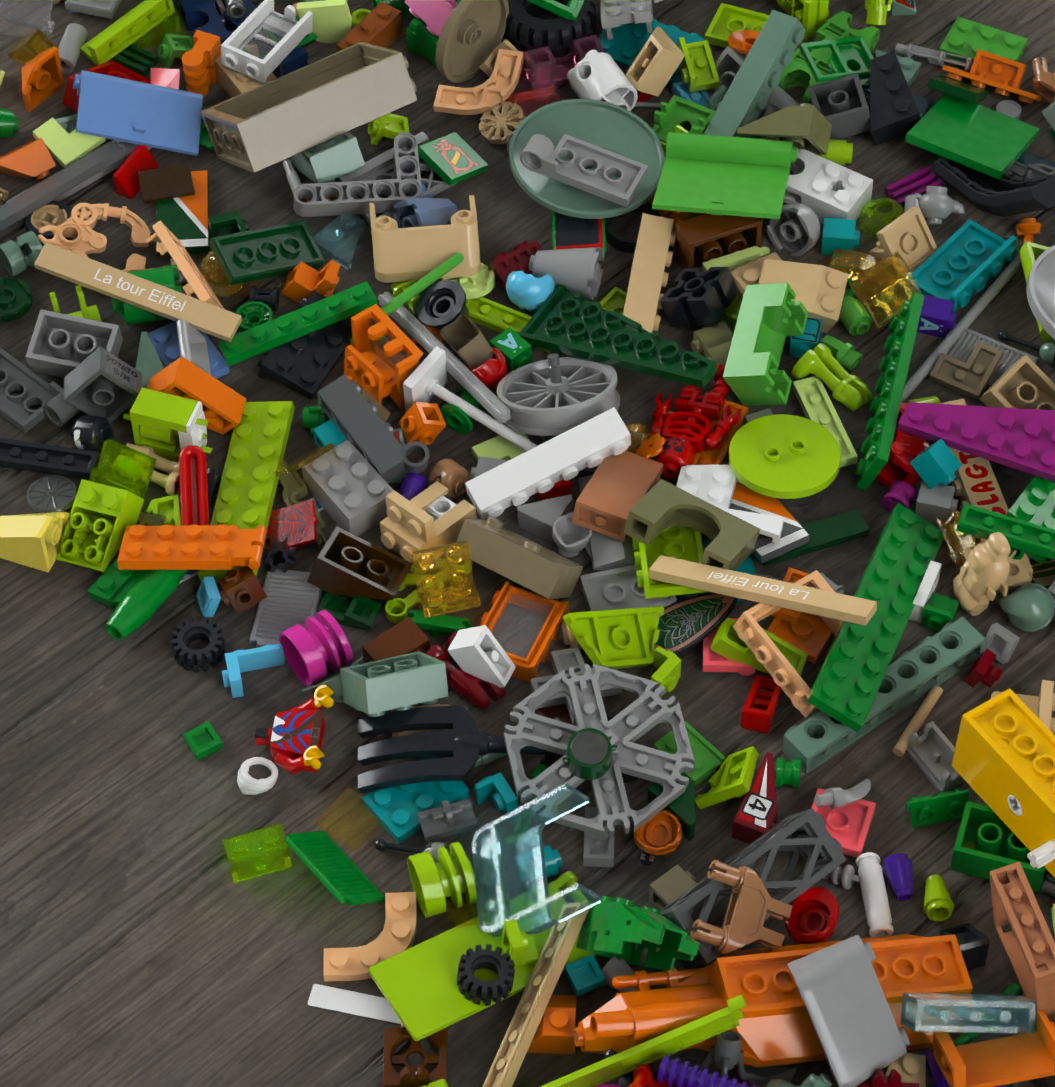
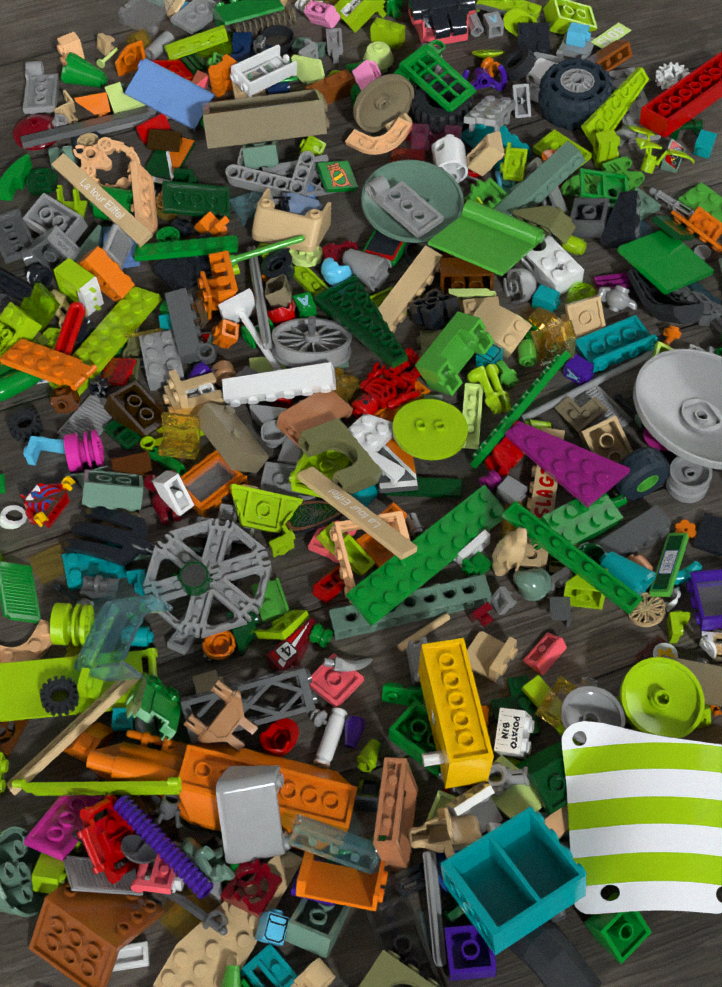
camera: 25 degrees right, 5 degrees up
medium azure tile [196,577,221,617] -> none
tan wheel [479,101,526,144] -> none
orange plant [636,433,666,459] -> none
teal brick [910,439,962,490] -> none

